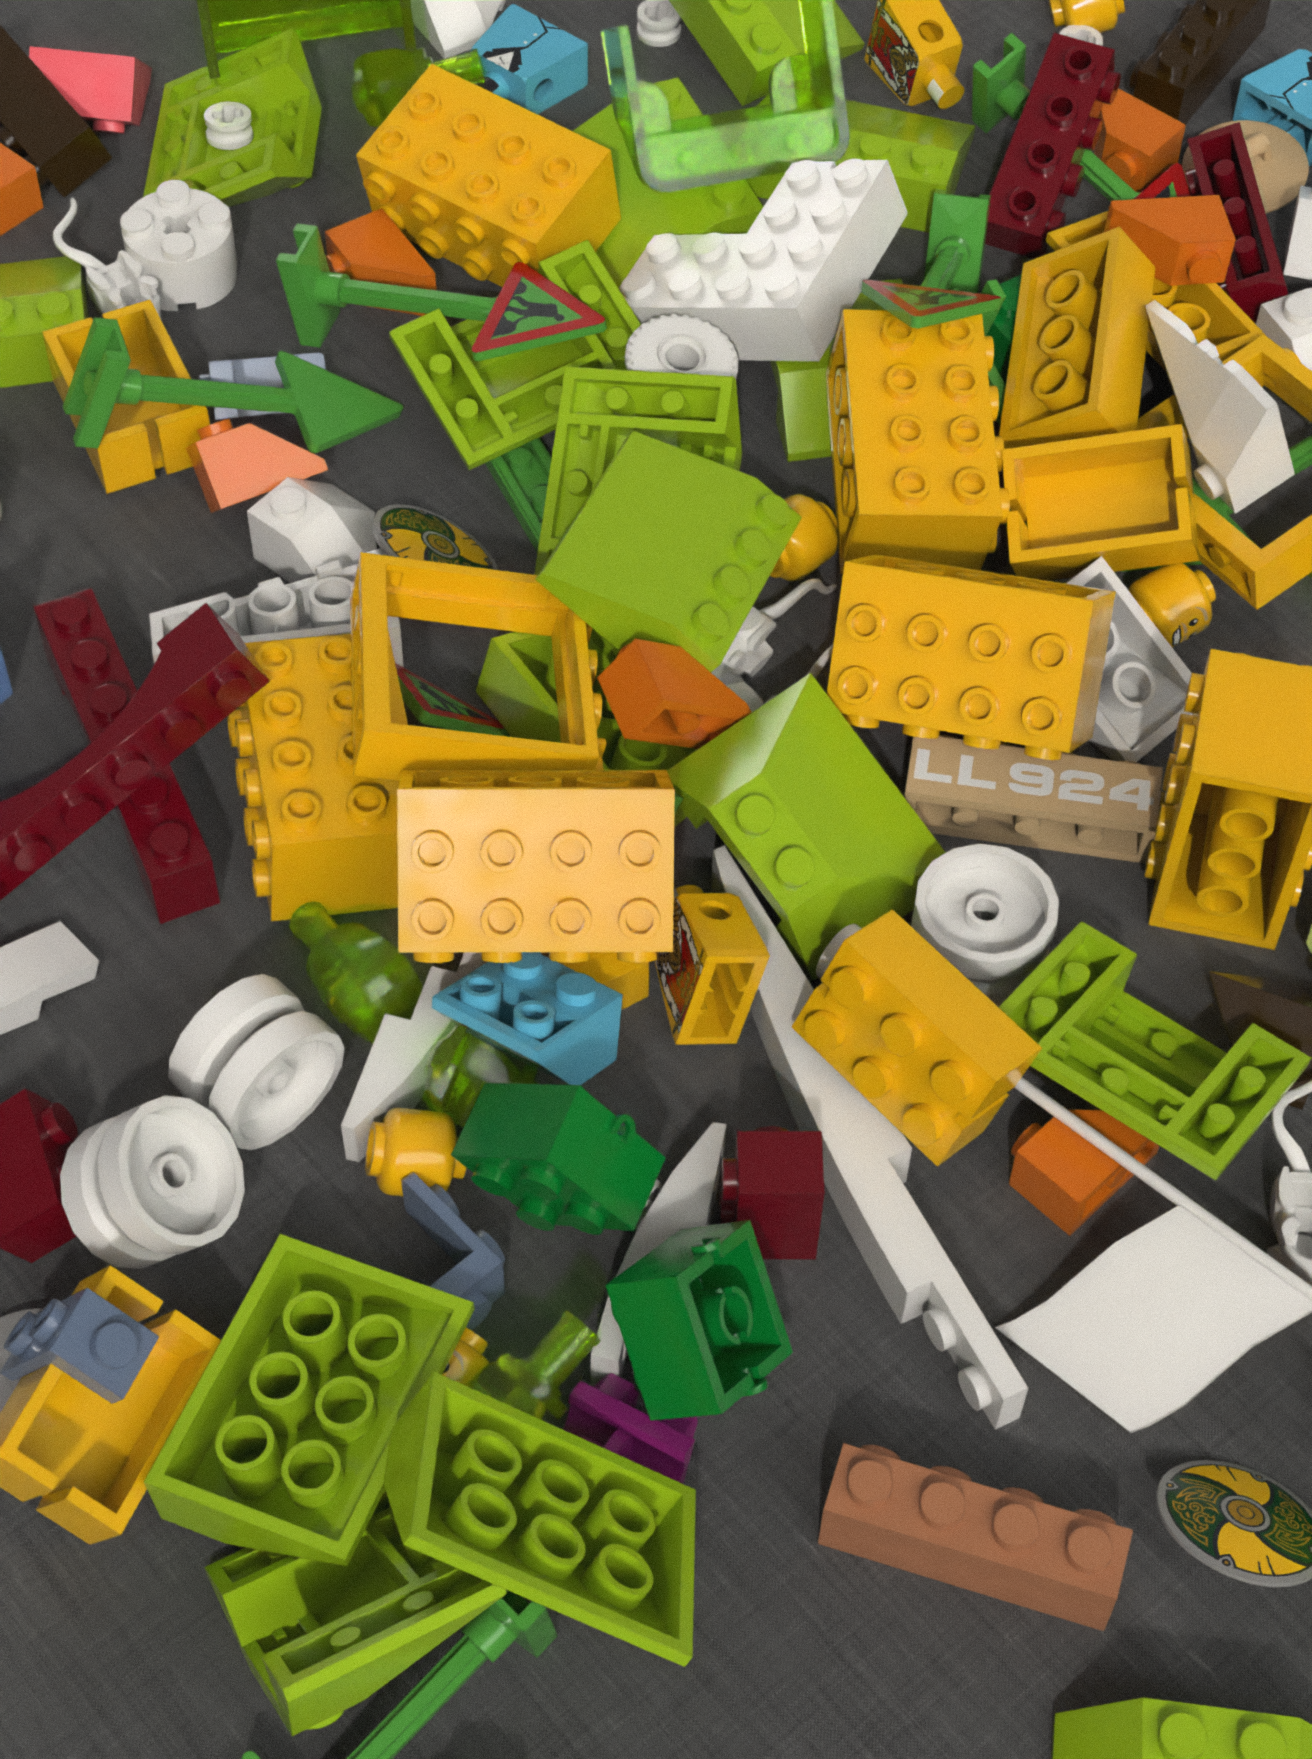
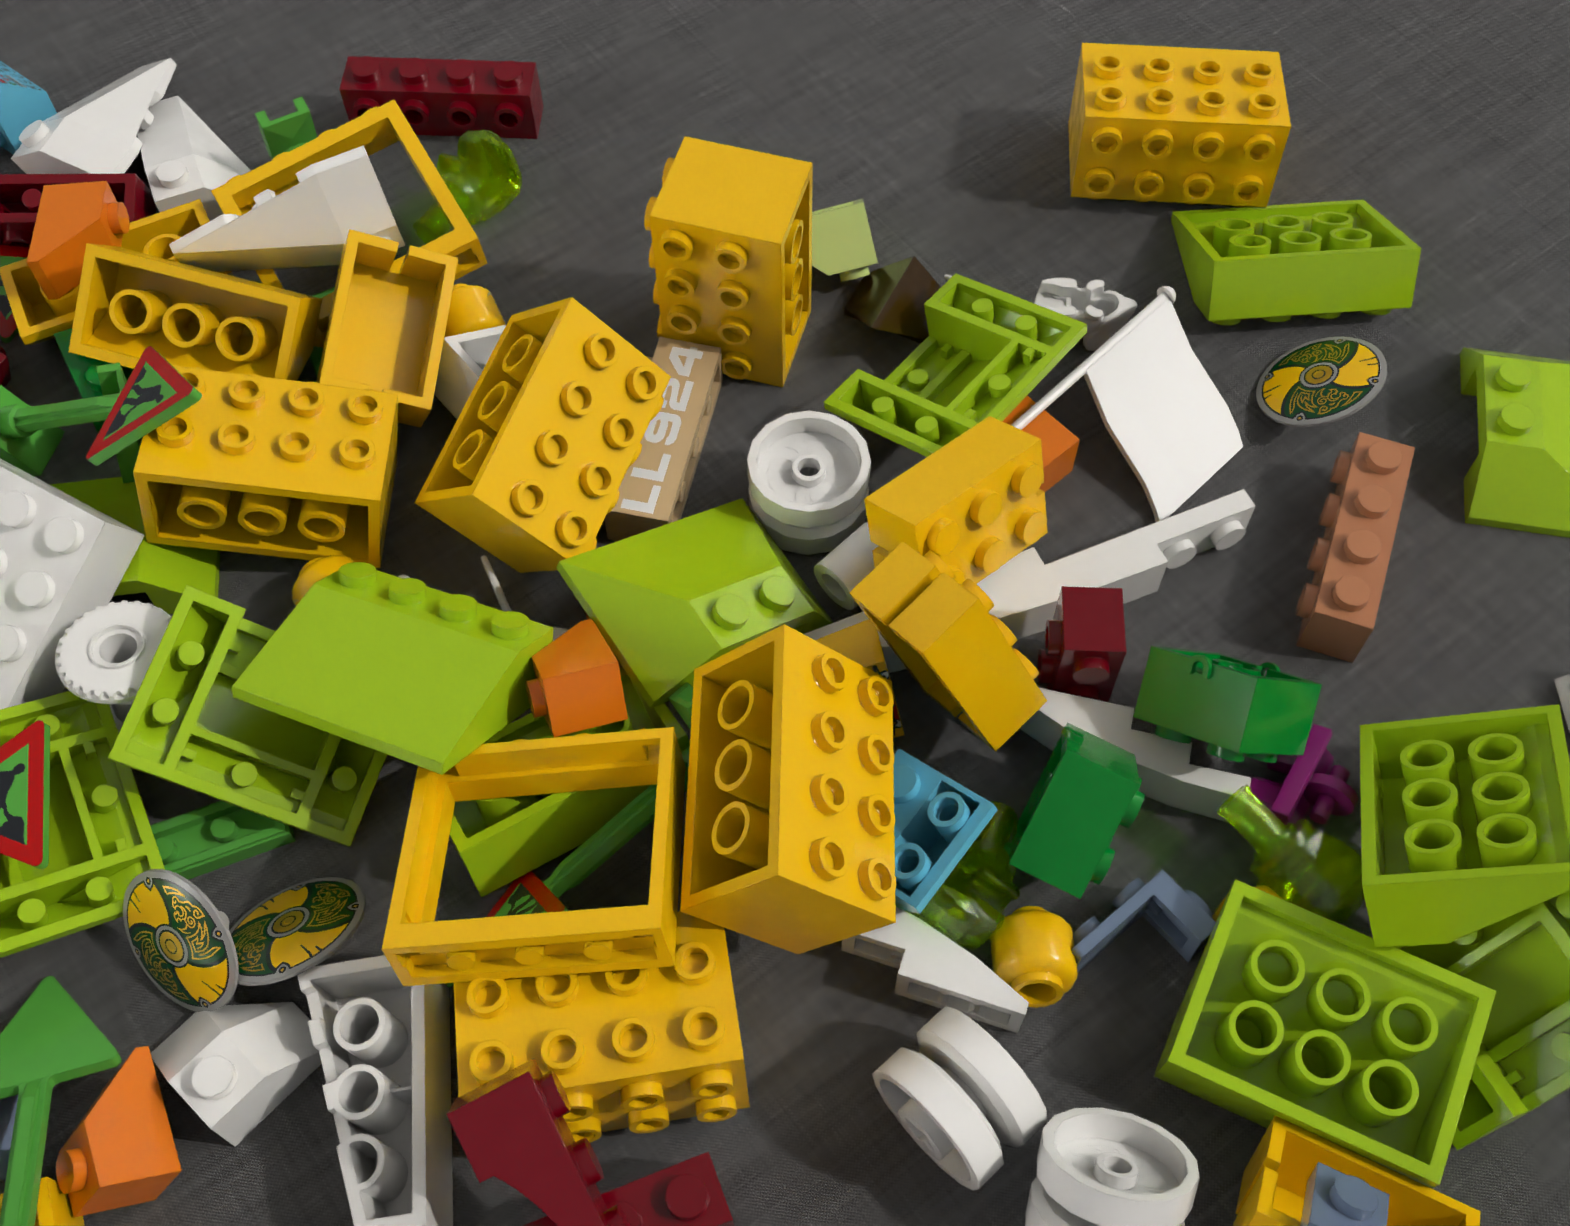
camera: 85 degrees left, 5 degrees up
clear neon green piece [289,901,423,1044] -> none
none -> shield [123,869,239,1012]
none -> yellow piece [849,541,1047,752]

